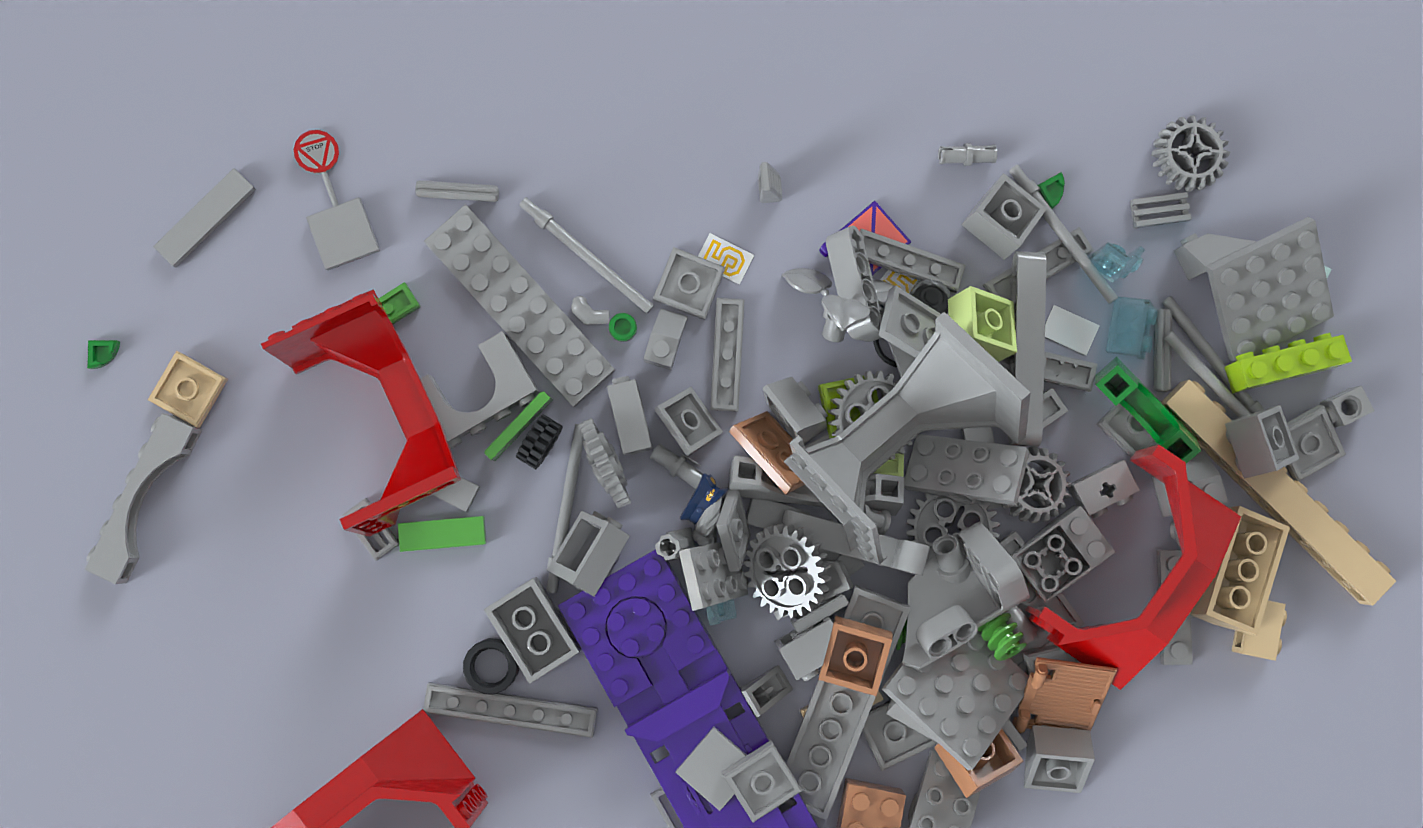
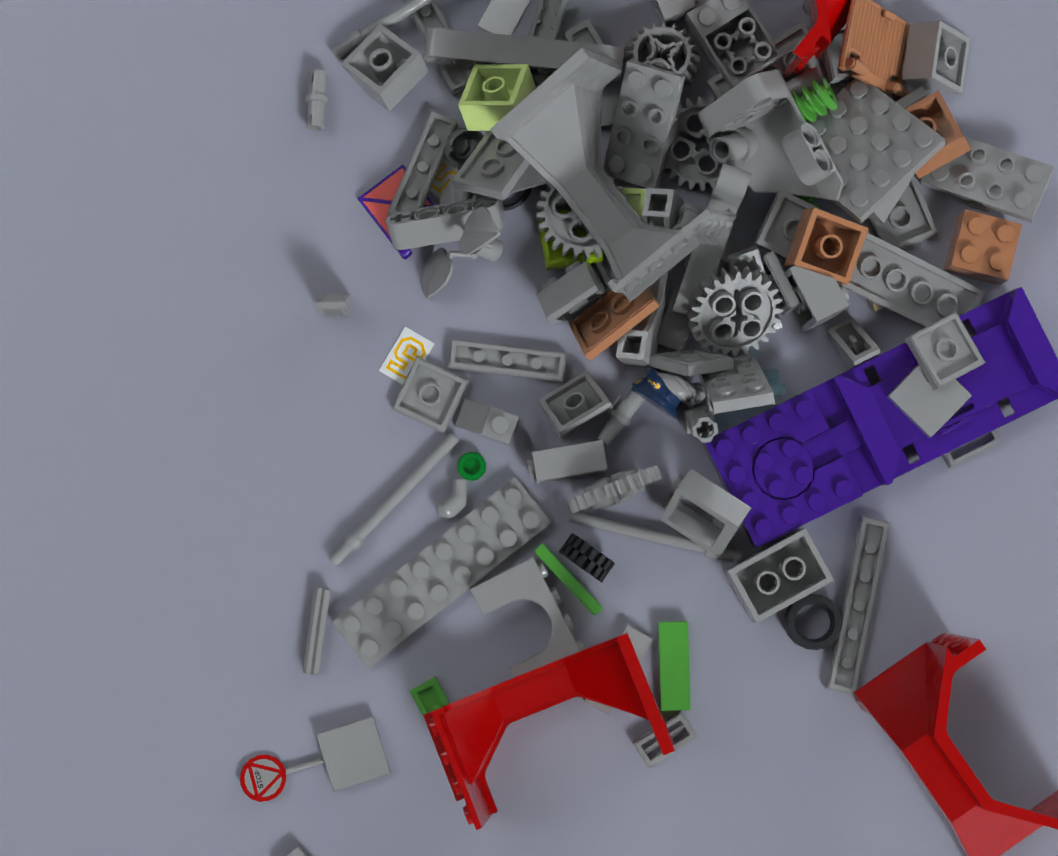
camera: 80 degrees left, 0 degrees up
green tile [1037,172,1065,209] -> none

